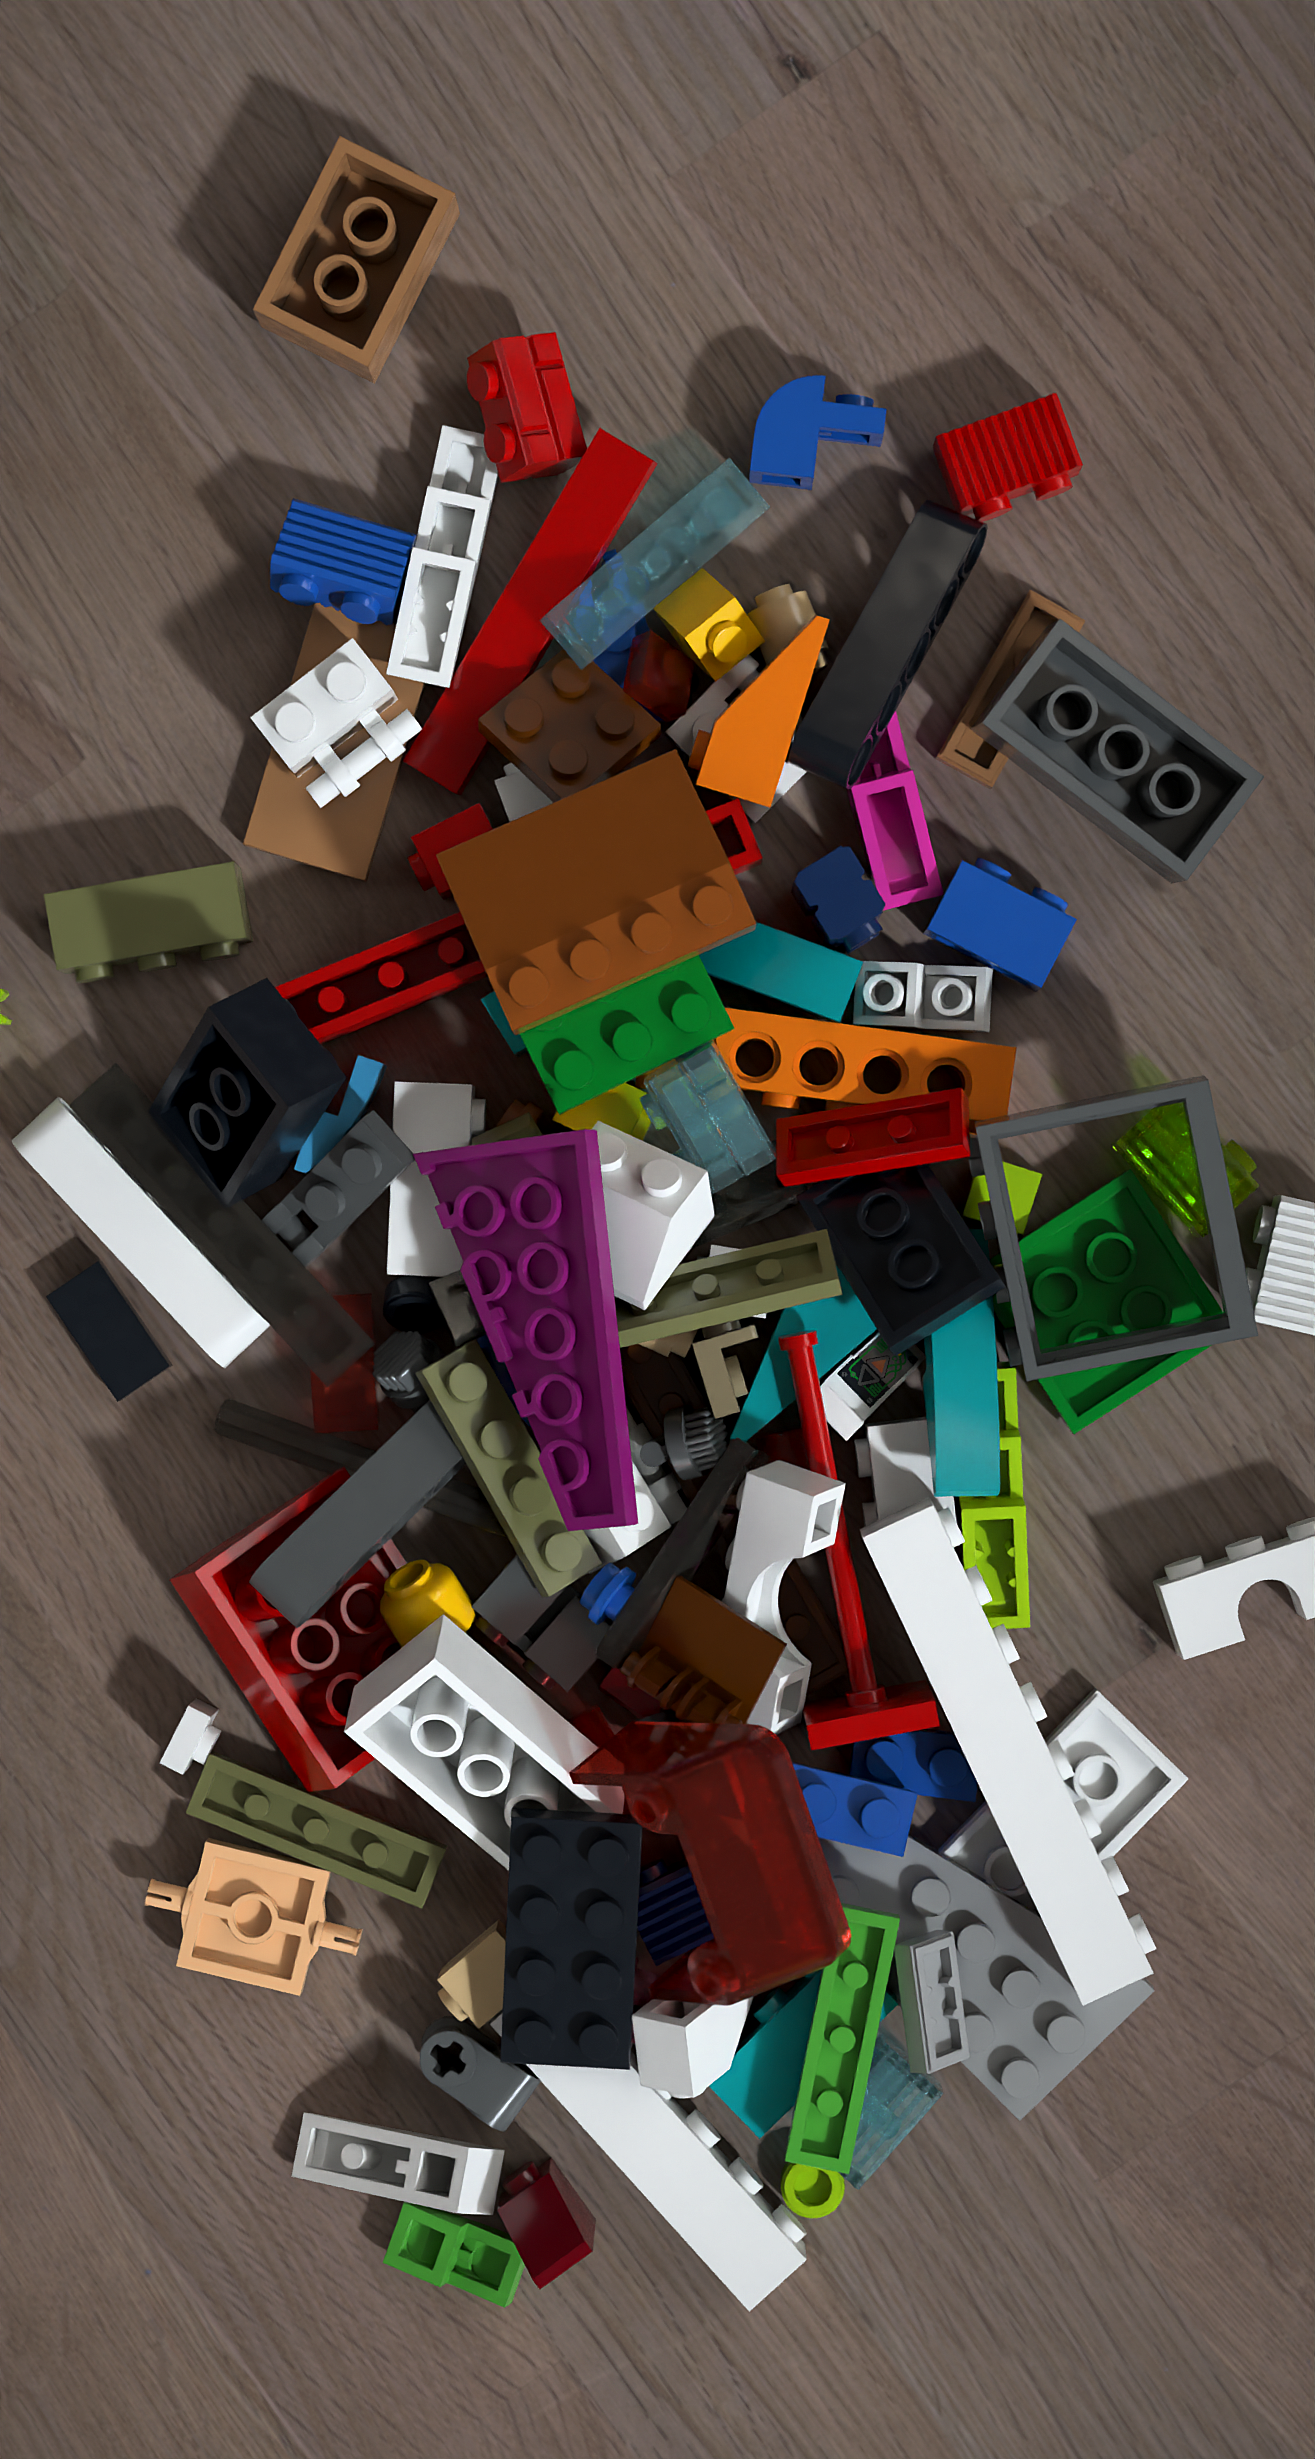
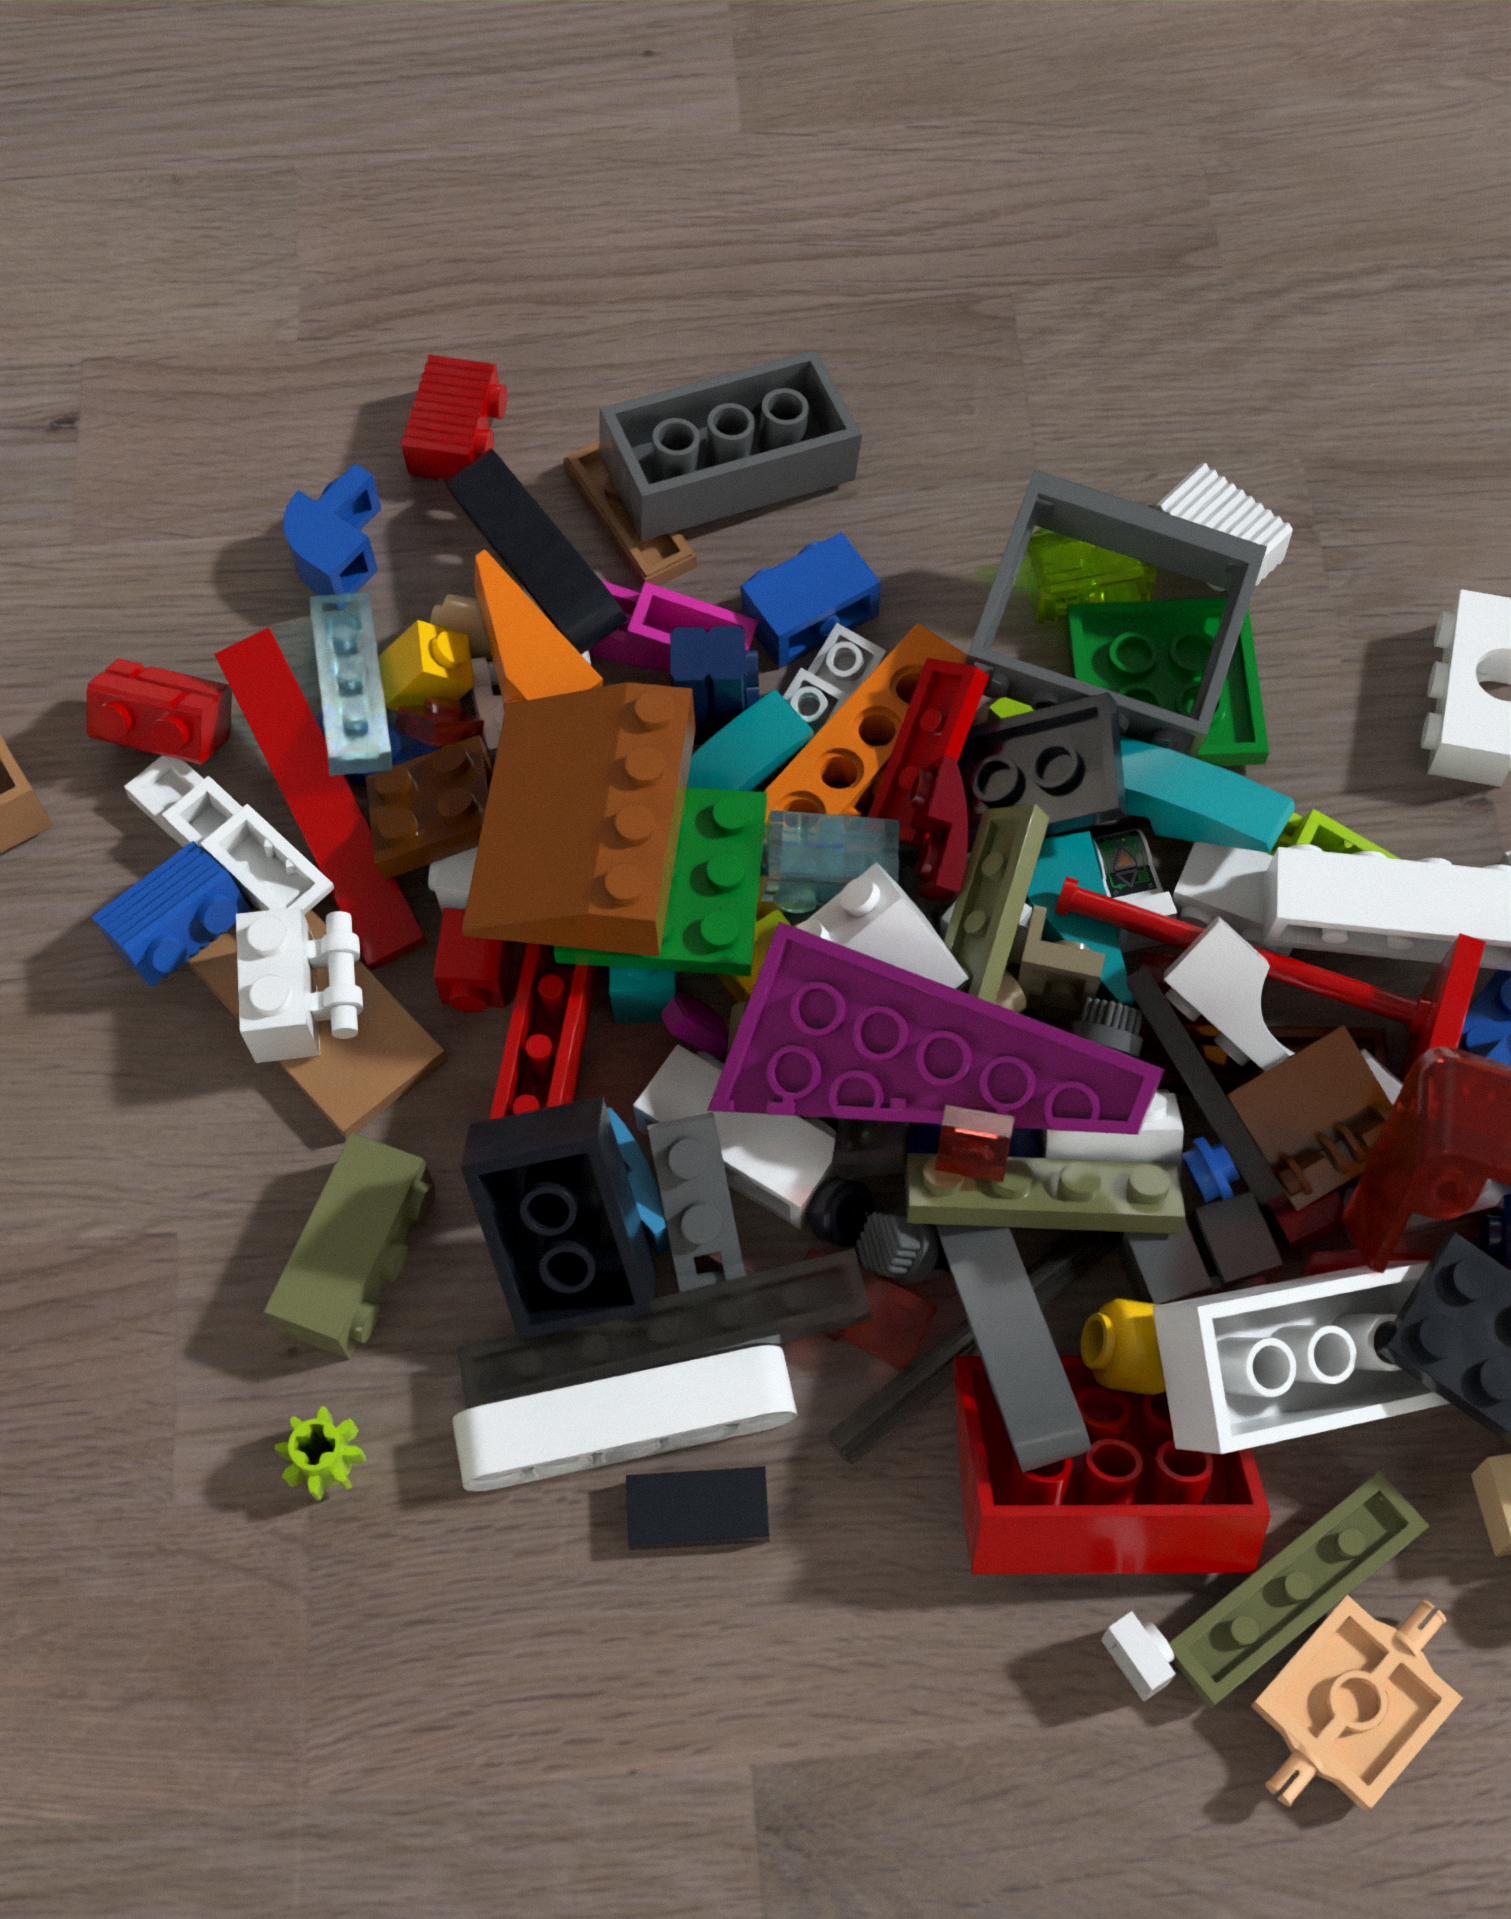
camera: 55 degrees left, 25 degrees down
none -> magenta tile [661,993,729,1060]
none -> dark red slope [908,755,968,903]
none -> clear red plate [935,1105,1015,1182]

